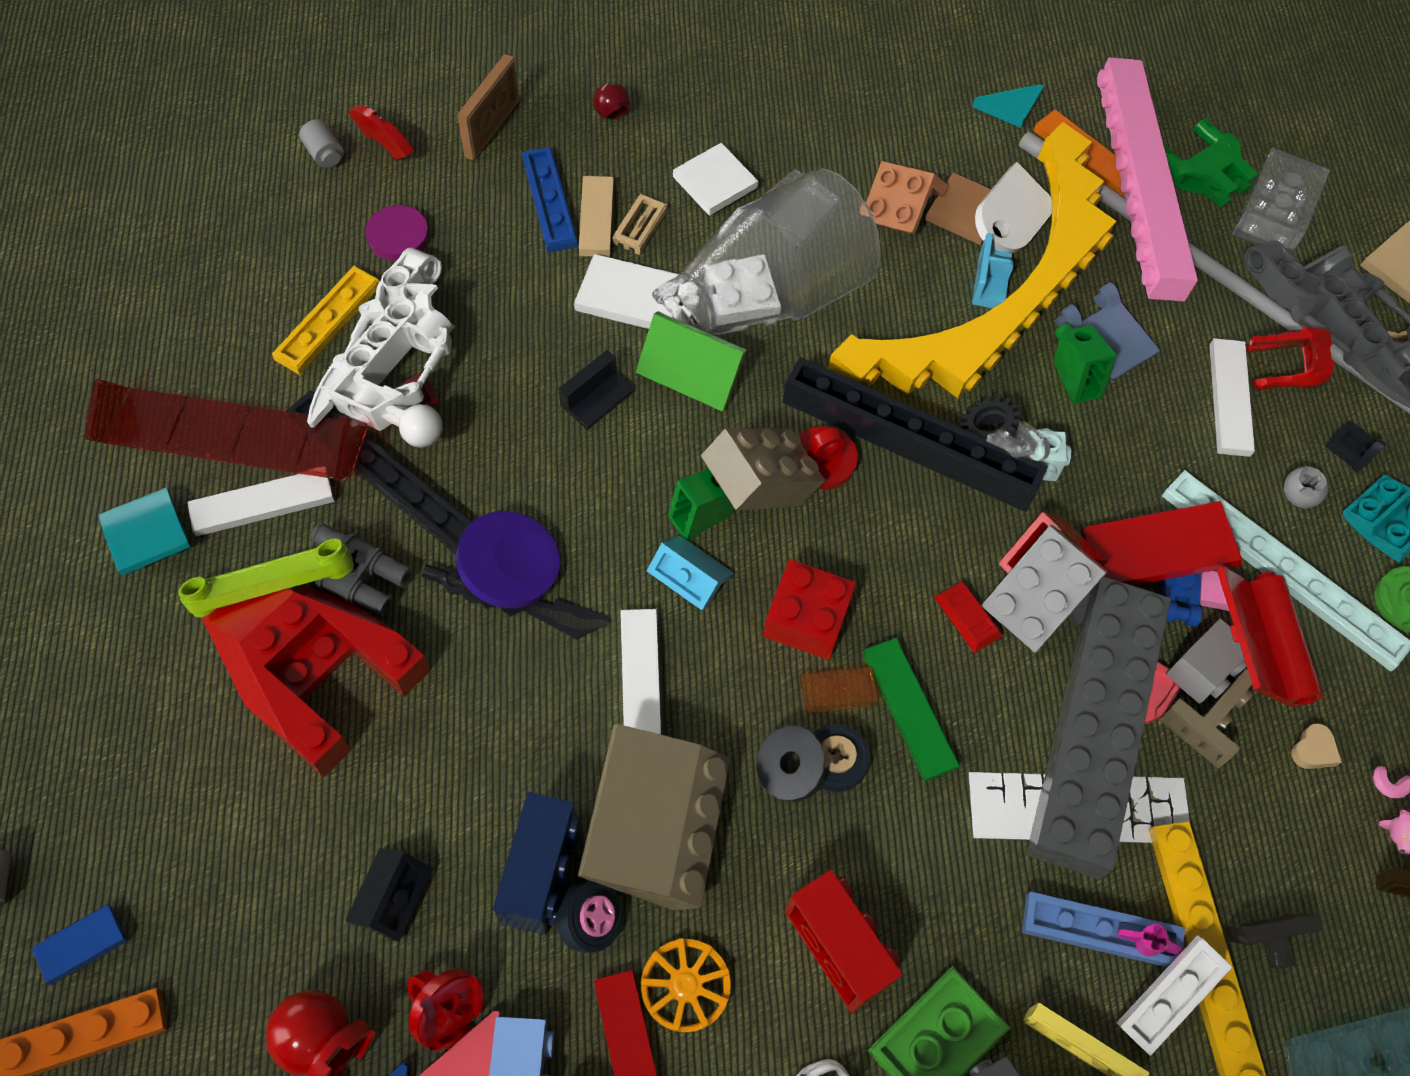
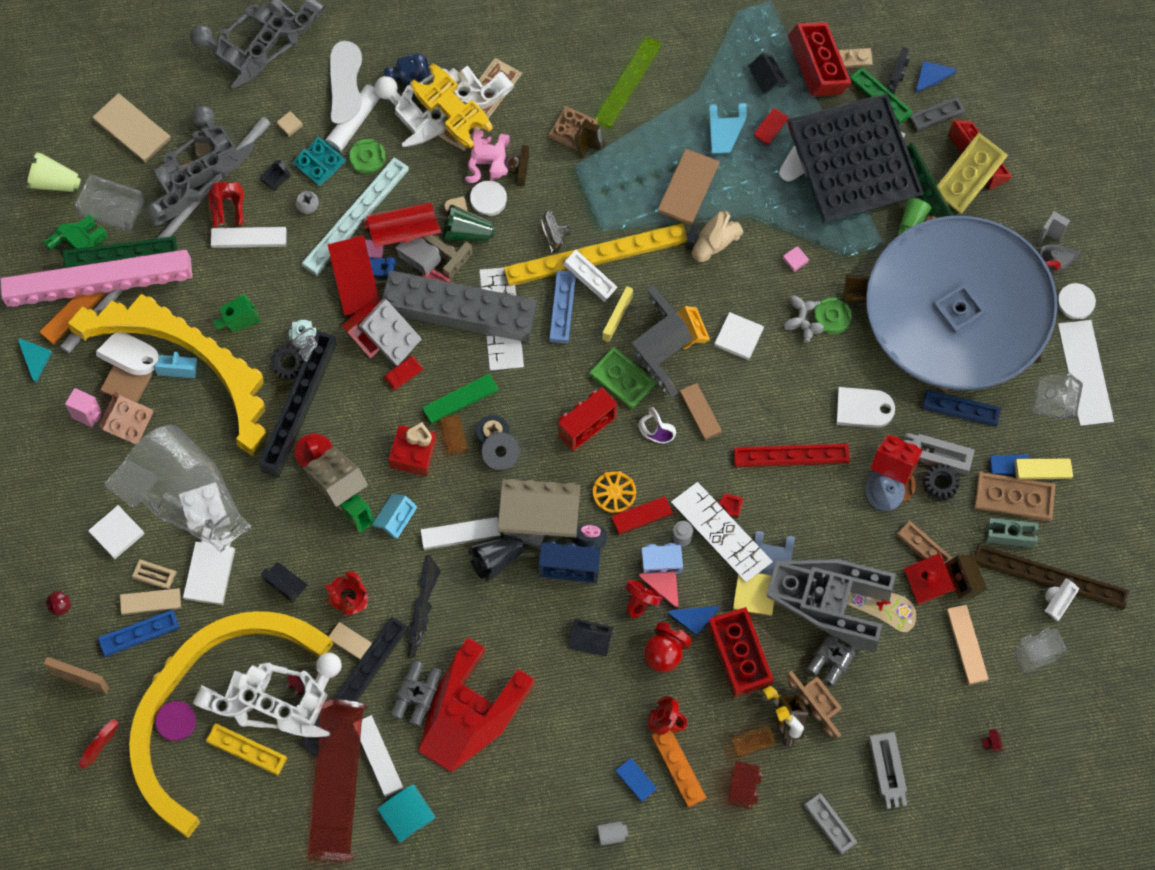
camera: 95 degrees left, 5 degrees up
lime piece [178,539,354,617] -> none
light grey brick [299,119,344,168] -> none
dark purple piece [456,511,560,609] -> none
bright green tile [635,311,747,412] -> none
sand blue flag [1055,282,1160,383] -> none
dark pink piece [1117,924,1182,957] -> none
none -> yellowish green cone [27,152,81,192]
none -> dark green tile [62,236,178,268]
none -> bright pink brick [65,388,101,427]
none -> yellow arch [130,611,333,838]
none -> red piece [325,571,369,615]
none -> tan tile [329,622,372,660]
none -> tan tile [406,422,432,446]
none -> dark green cone [443,204,495,242]
none -> black cone [468,536,525,582]
none -> white tile [470,181,507,216]
none -> red tile [648,695,688,736]

